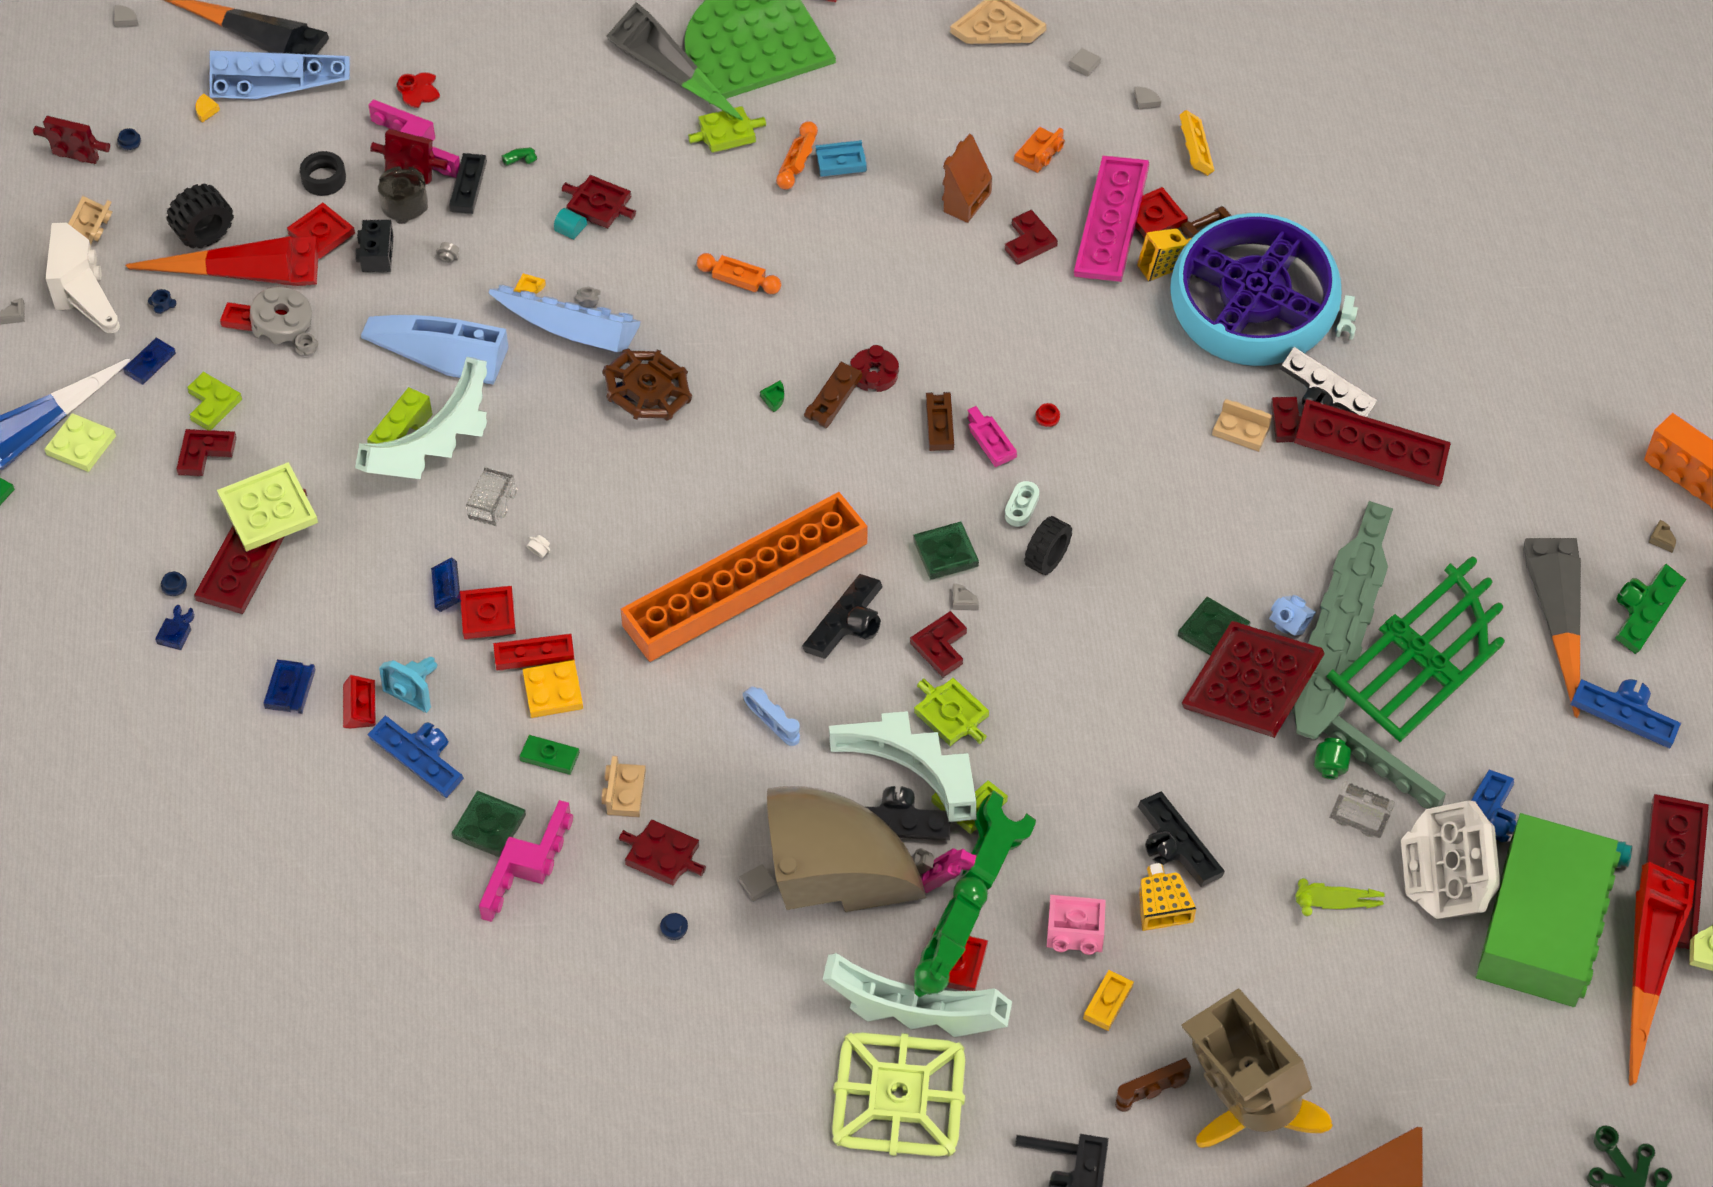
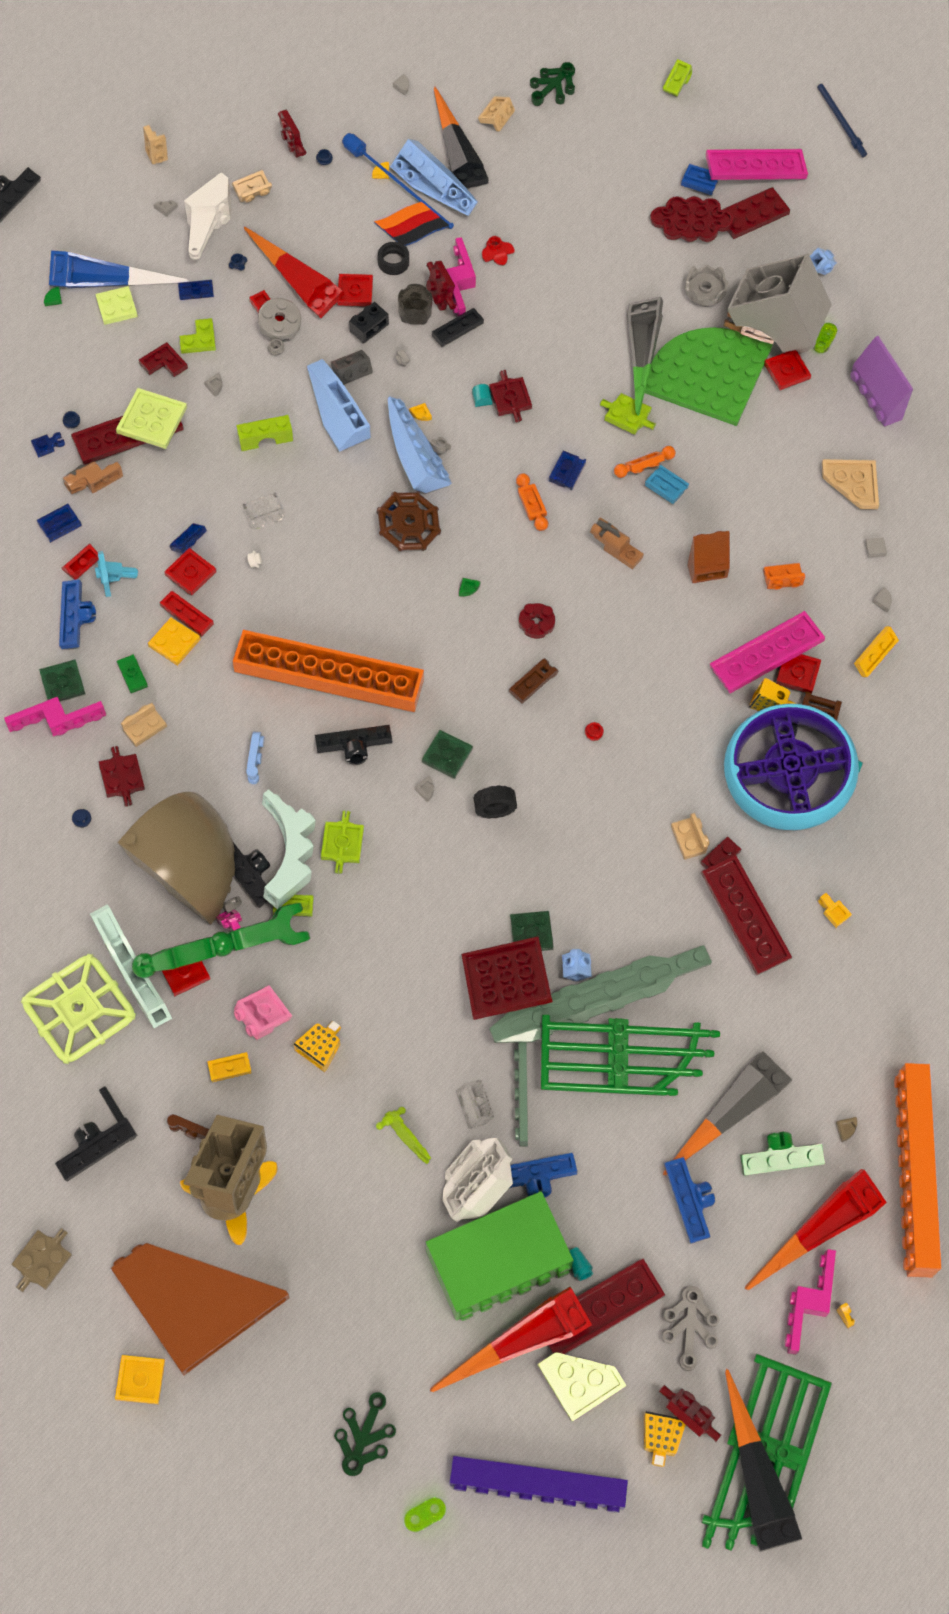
camera: 45 degrees right, 10 degrees up
black tyre [166,183,234,249] -> none
light aqua arch [355,357,487,479] -> none
green arm [501,147,537,166] -> none
reddish brown plate [804,361,863,428] -> none
dark red plate [910,611,967,678] -> none
dark pink hinge [967,406,1017,467] -> none
dark red plate [1005,209,1058,265] -> none
light aqua plate [1005,481,1039,527] -> none
black plate [1138,791,1225,887] -> none
plate [1280,347,1378,417] -> none
green head [1314,738,1351,779] -> none
light aqua plate [1336,295,1358,340] -> none
none -> medium nougat plate [63,461,123,494]
none -> light grey tile [204,373,222,397]
none -> dark grey bracket [331,350,373,385]
none -> flag [342,133,454,246]
none -> clear blue plate [549,451,587,490]
none -> medium nougat plate [590,517,644,570]
none -> yellow plate [818,893,852,928]

